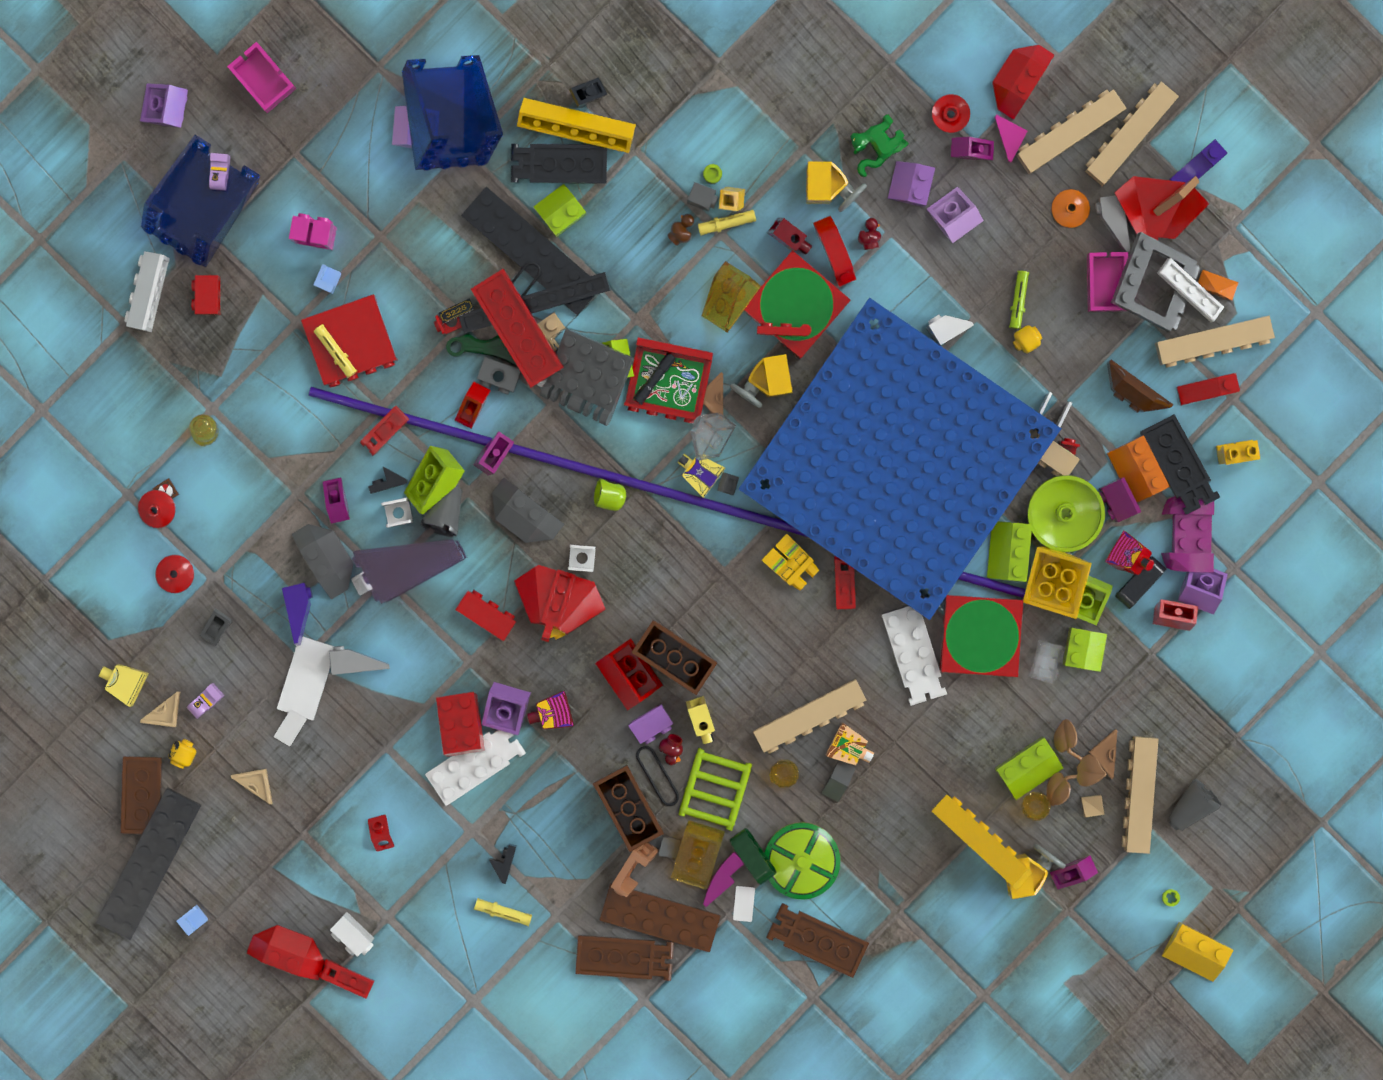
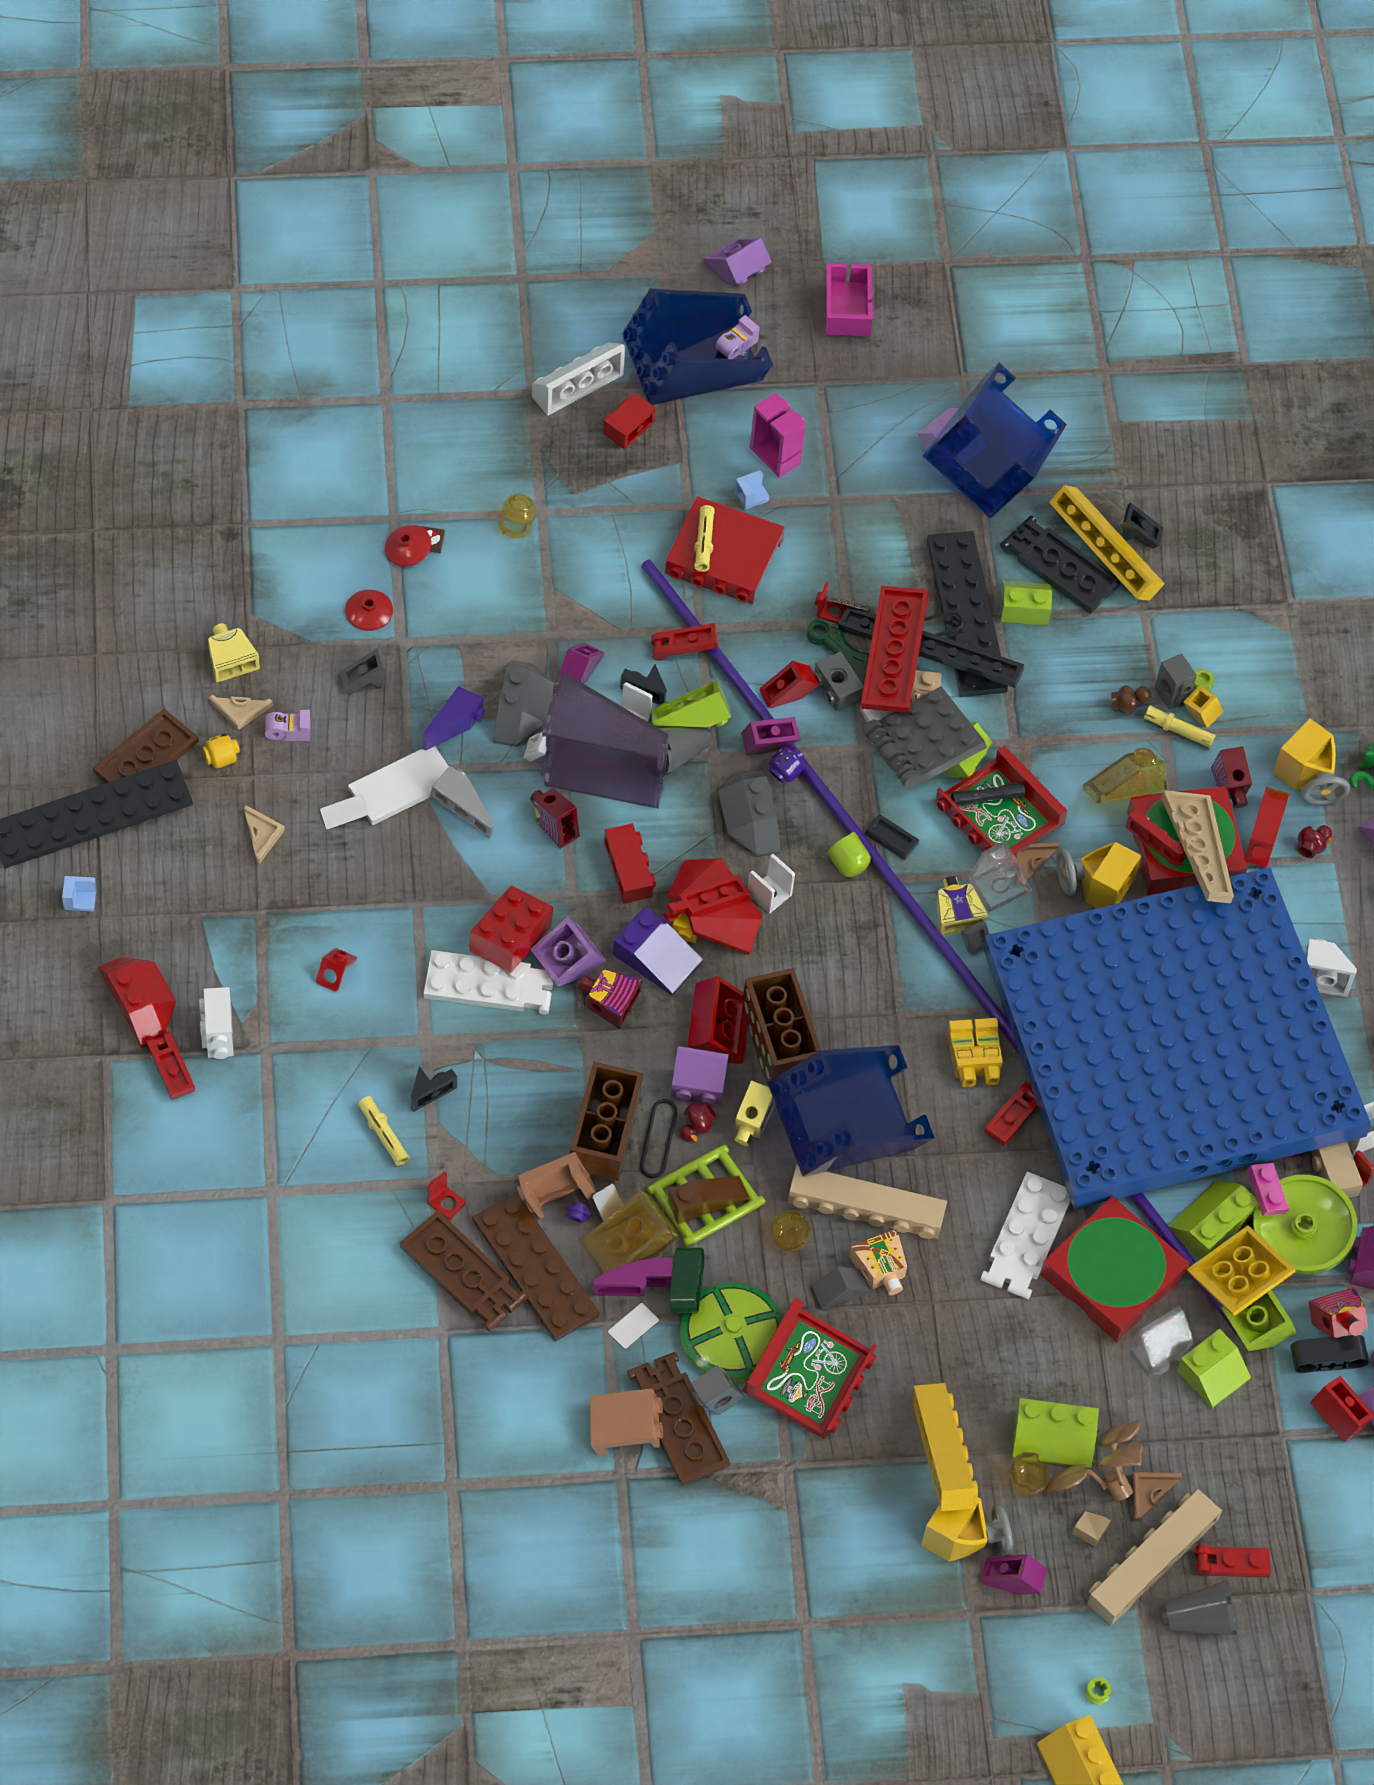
camera: 35 degrees right, 30 degrees down
none -> red bracket [427,1171,466,1220]
none -> dark red torso [530,789,580,849]
none -> dark purple plate [565,1202,591,1223]
none -> nougat panel [590,1388,663,1455]
none -> slope [613,906,703,996]
none -> reddish brown slope [668,1175,749,1224]
none -> dark grey brick [691,1365,745,1415]
none -> panel [742,1297,877,1439]
none -> clear blue windscreen [767,1045,935,1177]
none -> dark purple head [769,747,805,783]
none -> black tile [865,814,919,860]
none -> tan wing [1161,790,1234,903]
none -> red plate [1194,1544,1271,1578]
none -> dark pink plate [1247,1163,1289,1216]

